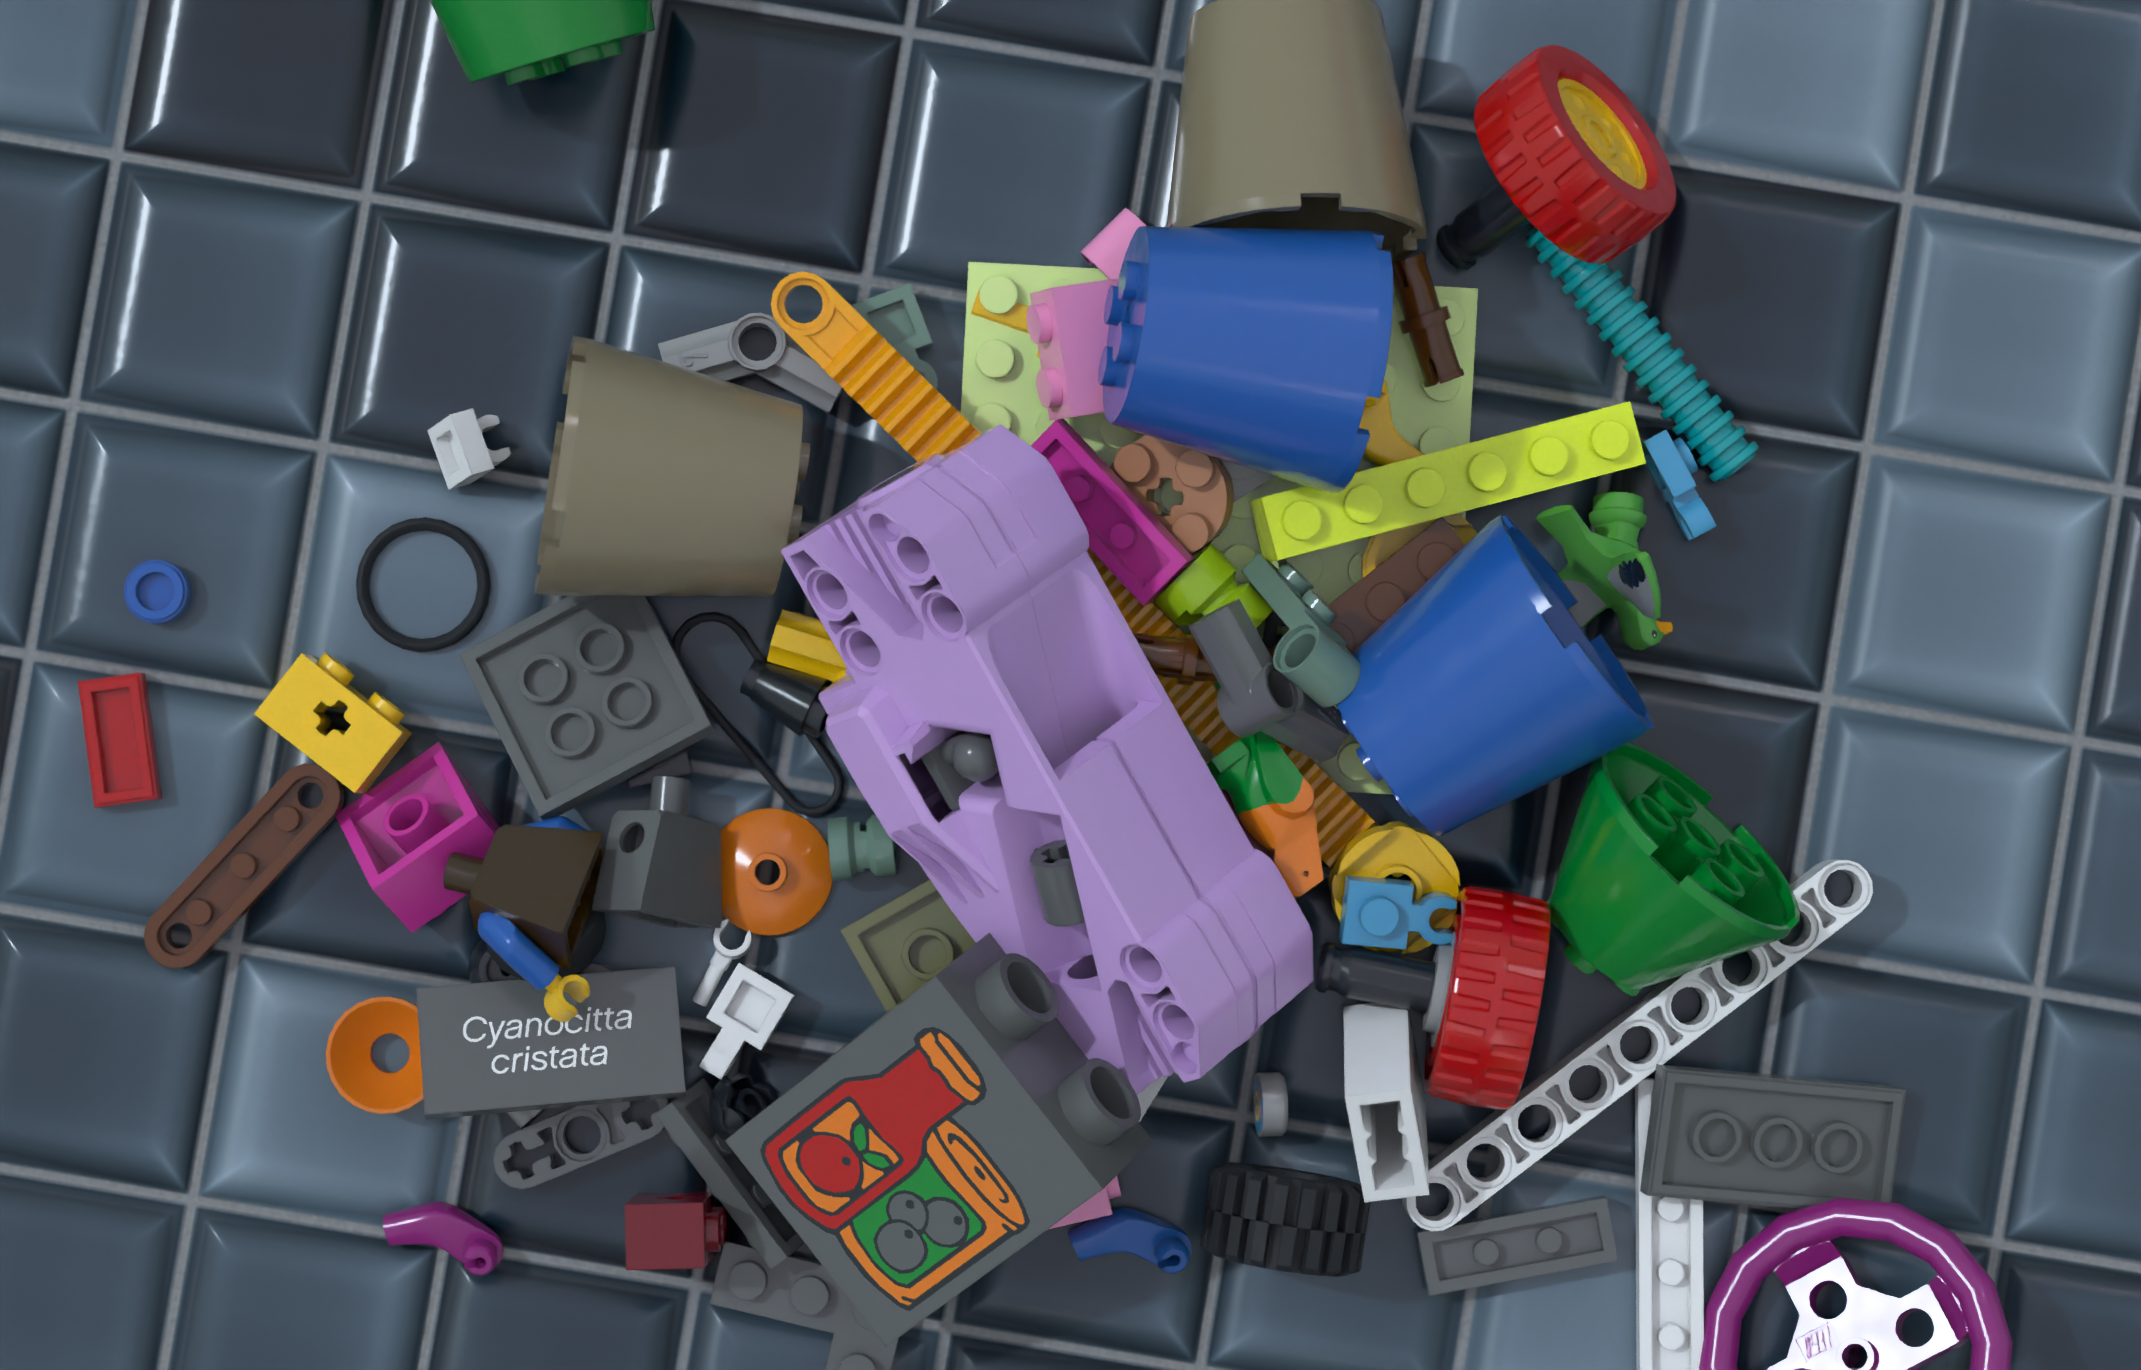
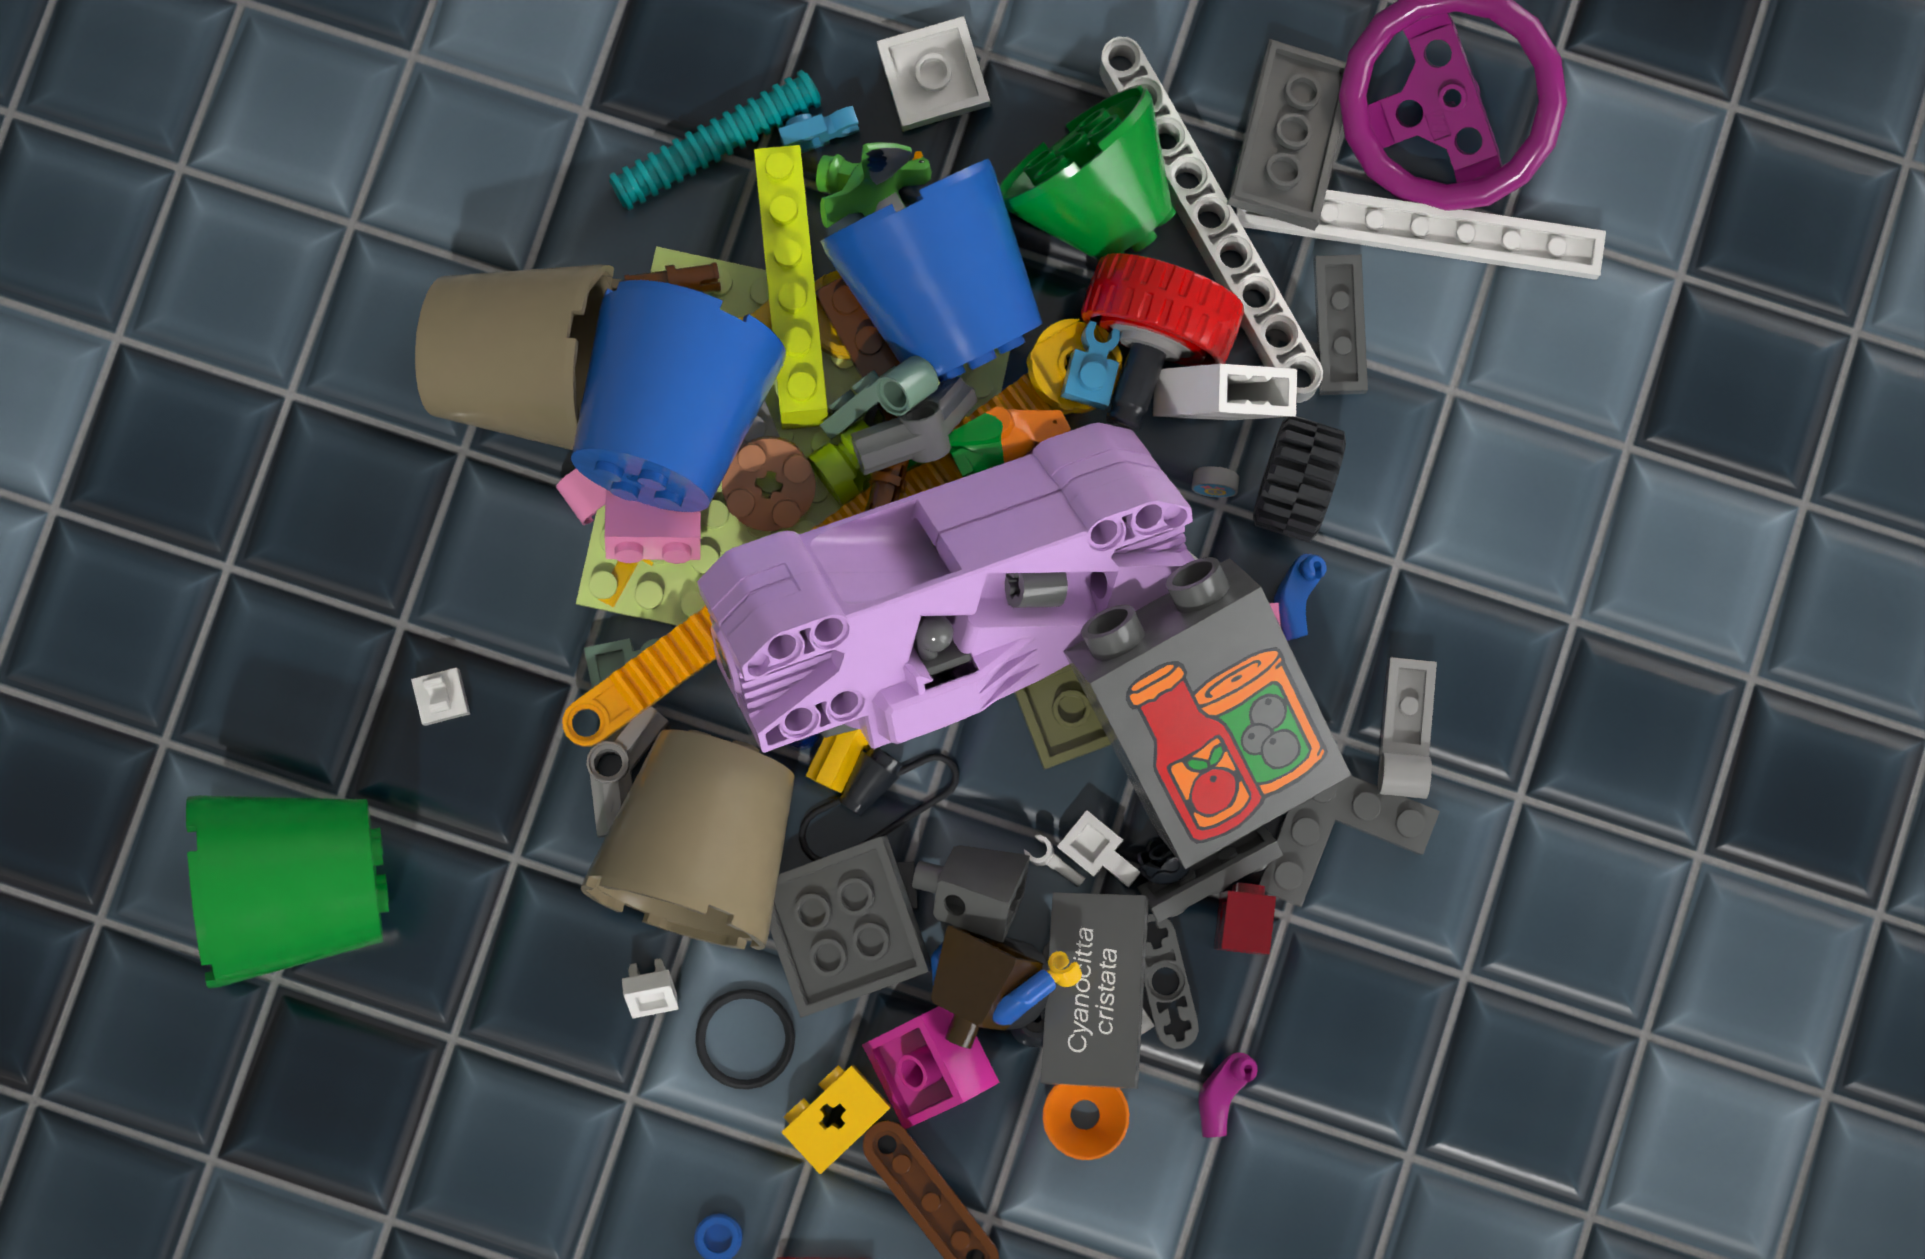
camera: 80 degrees left, 5 degrees down
orange dish [721,808,833,936] -> none
sand green wheel [827,814,897,881] -> none
dark pink plate [1031,419,1194,606] -> none
red wheel [1436,45,1676,270] -> none
none -> white tile [411,667,470,726]
none -> white plate [877,16,990,131]

